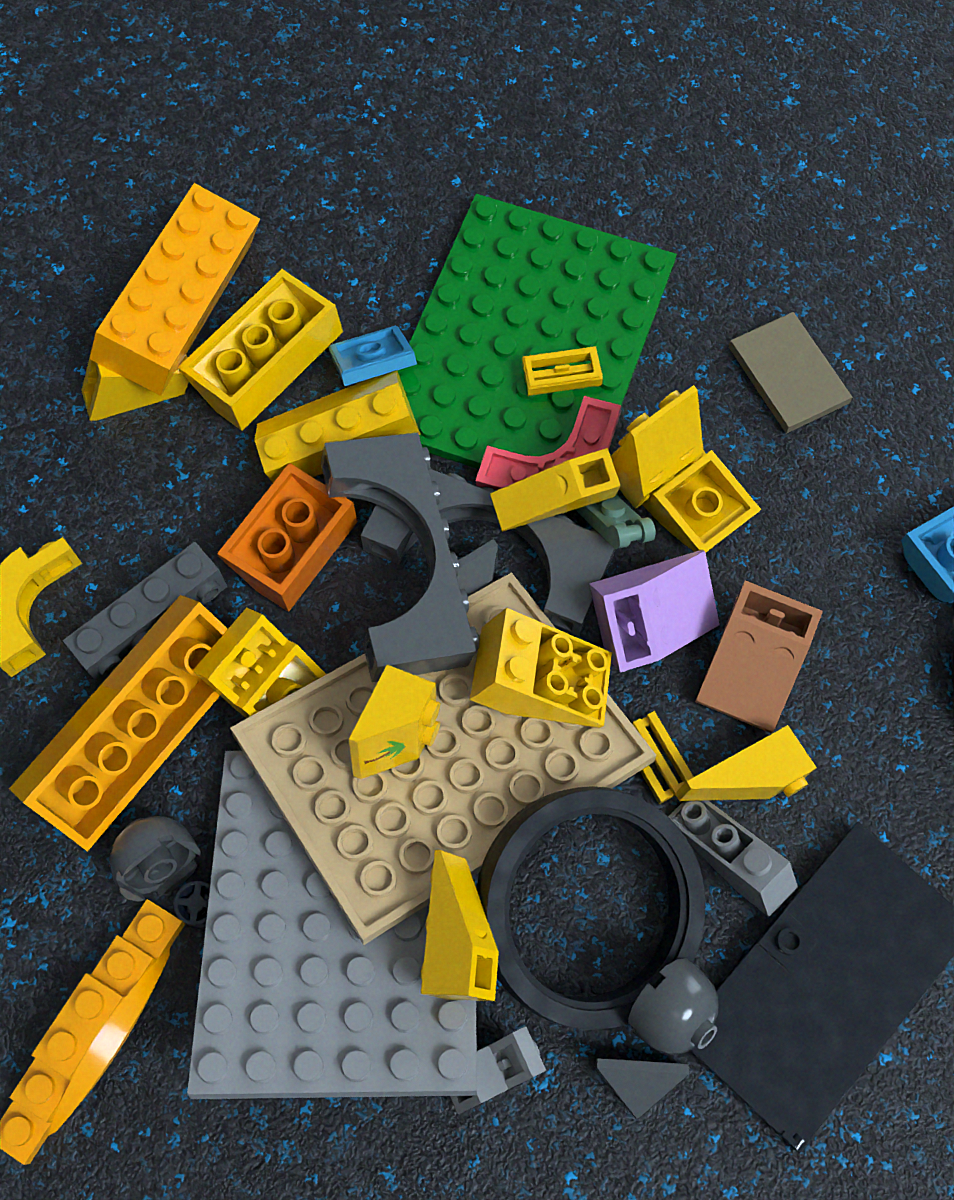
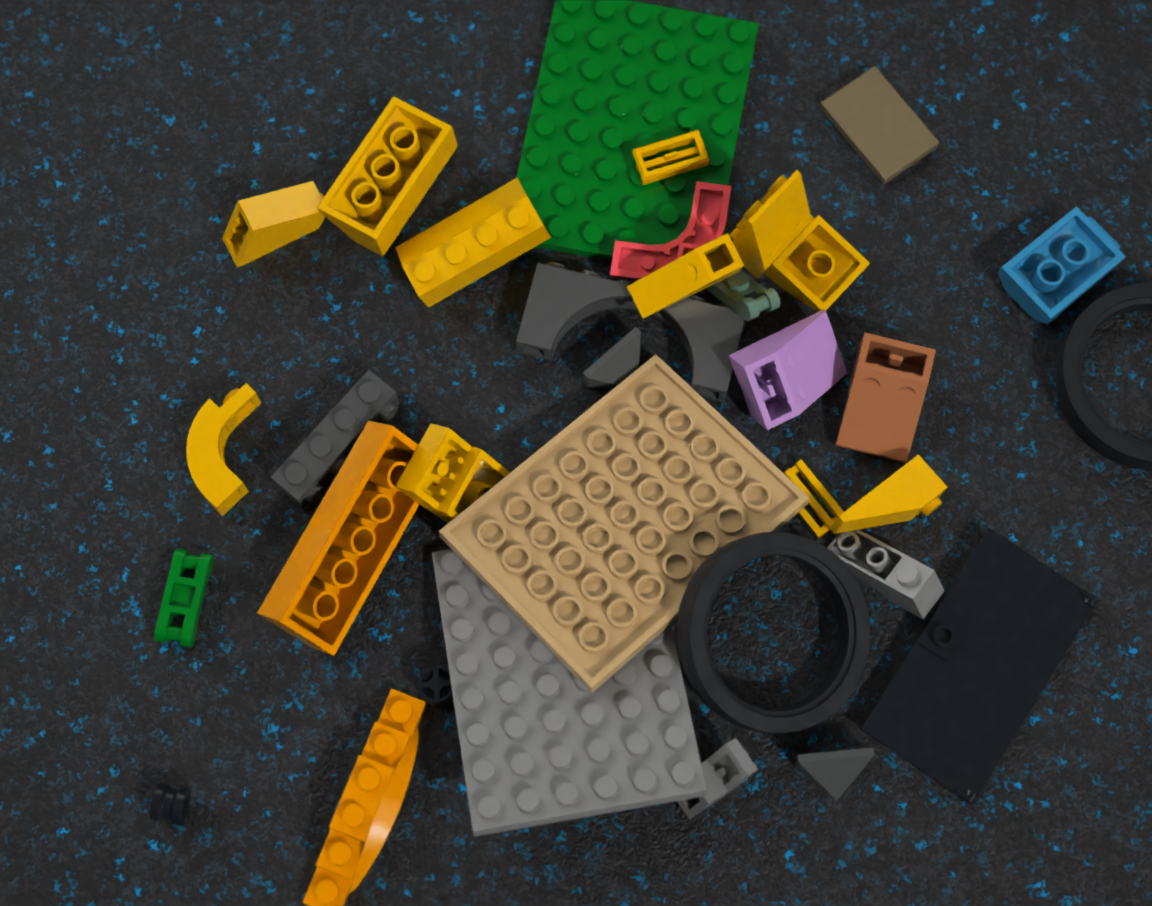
camera: 10 degrees left, 5 degrees up
light orange brick [90,183,260,396] -> none
dark grey cylinder [109,816,200,902] -> none
orange slope [217,463,358,612] -> none
dark grey arch [321,432,479,682] -> none
dark azure plate [328,325,417,386] -> none
yellow slope [349,665,441,779] -> none
yellow slope [421,850,499,1001] -> none
yellow slope [469,608,612,728] -> none
dark grey cylinder [628,958,718,1055] -> none

